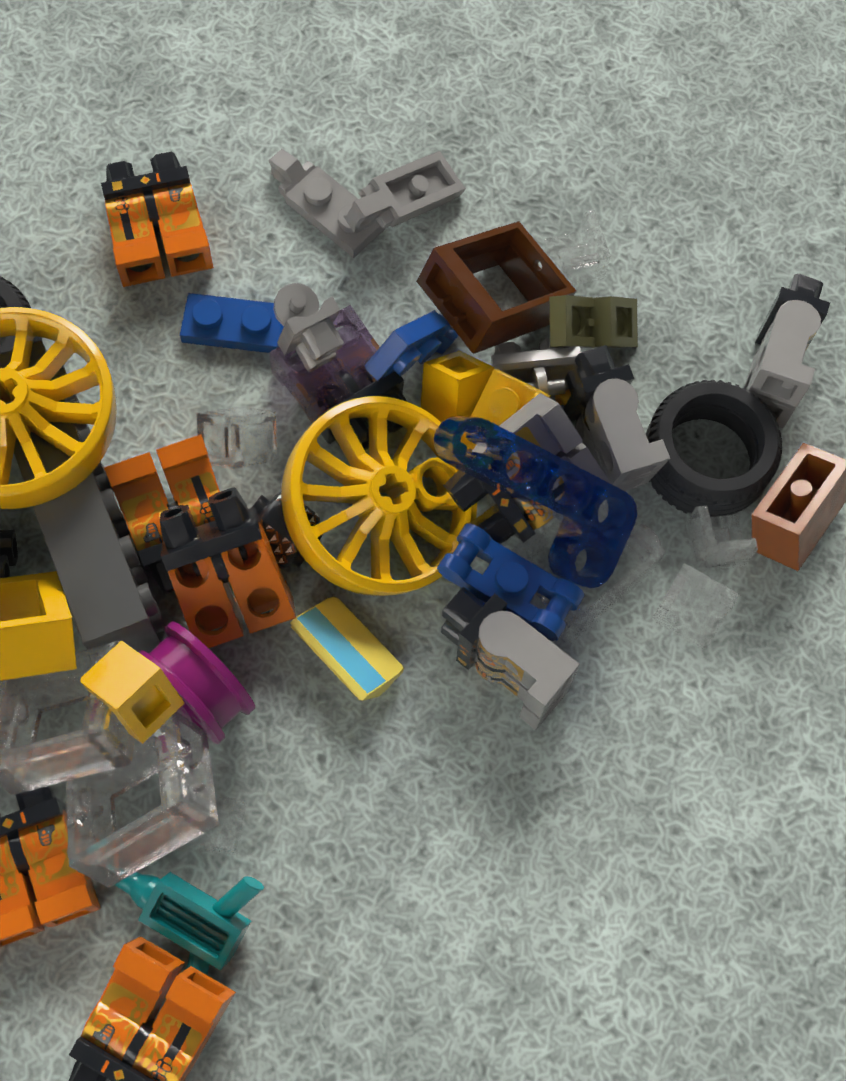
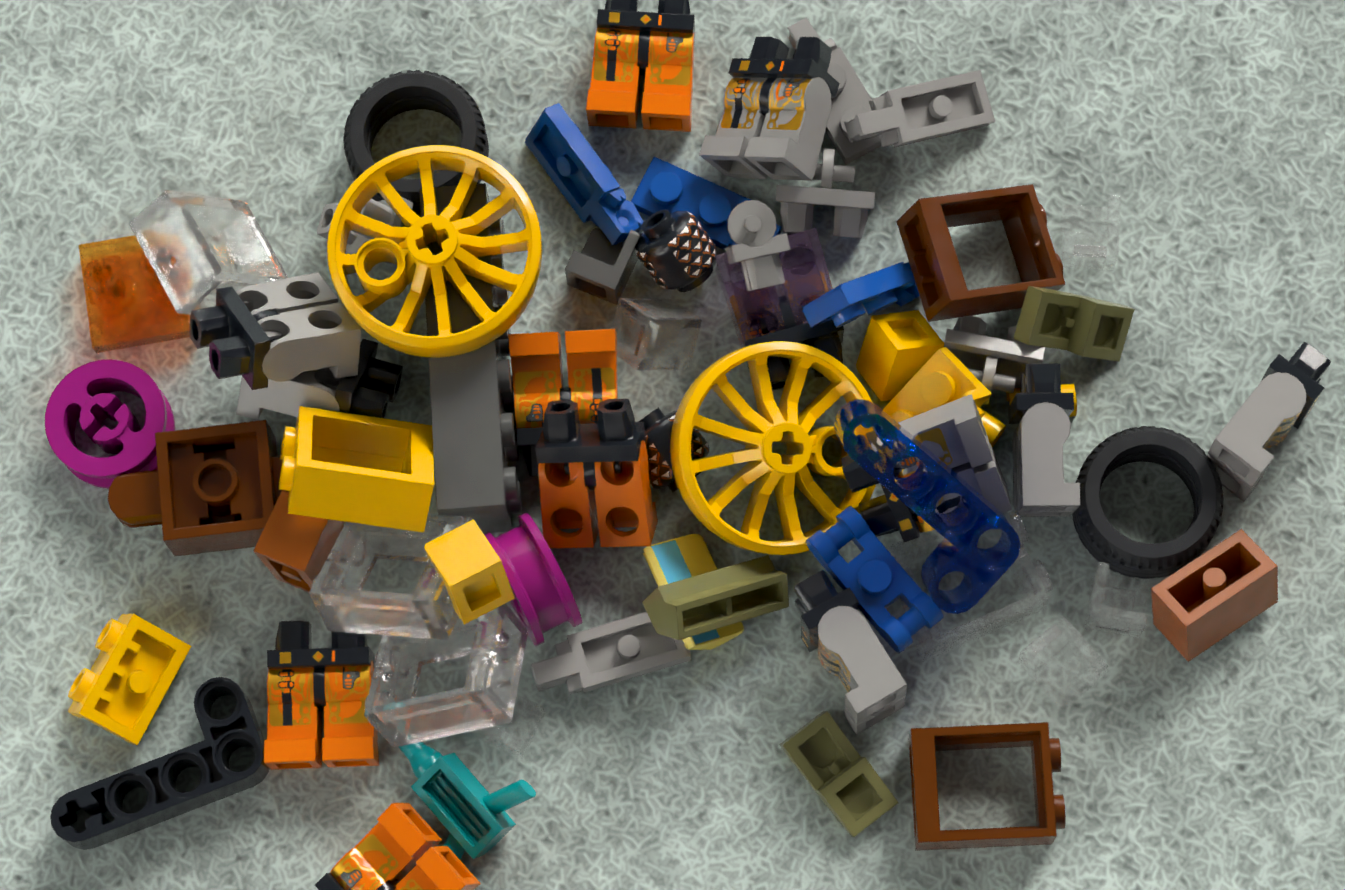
camera: 30 degrees right, 5 degrees up
none -> blue hinge [525,103,644,245]
none -> light grey hinge [531,612,691,694]
none -> dark grey panel [565,228,642,305]
none -> black head [635,209,716,292]
none -> olive piece [642,555,789,640]
none -> hips [699,37,840,181]
none -> light grey hips [776,148,875,238]
none -> olive slope [779,711,899,837]
none -> reddish brown window [908,722,1066,851]

